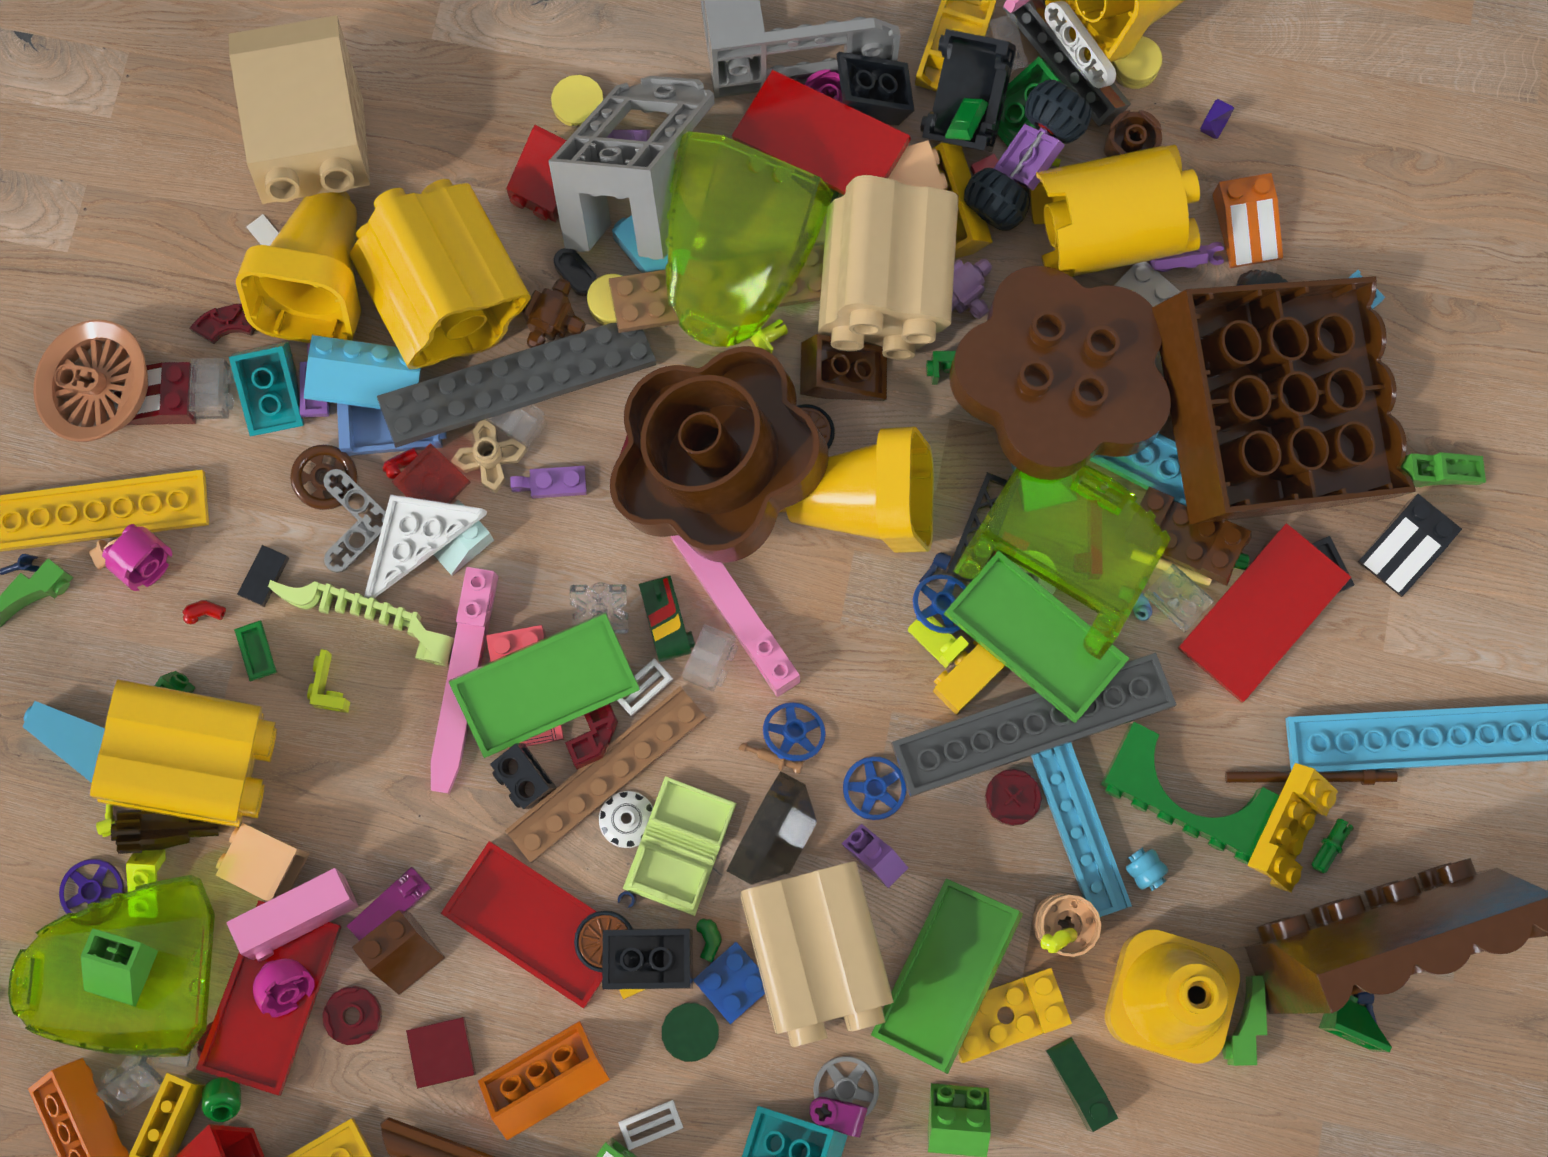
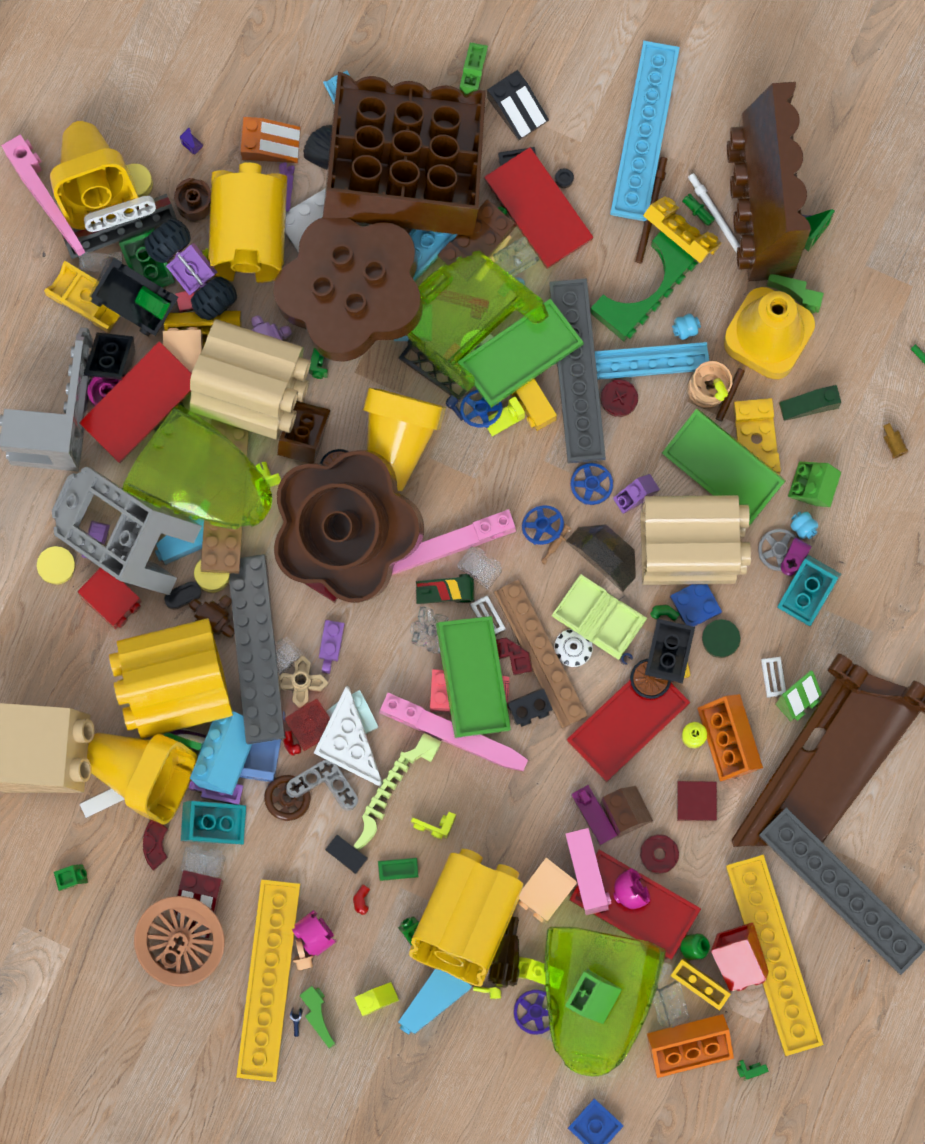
camera: 75 degrees left, 0 degrees up
none -> green bracket [54,864,88,891]
none -> tile [164,728,207,750]
none -> neon yellow slope [354,982,399,1017]
none -> black tile [555,168,574,188]
none -> neon yellow head [681,722,707,749]
none -> white bar [688,173,740,253]
none -> reddish brown bar [715,368,745,422]
none -> medium azure piece [790,511,819,540]

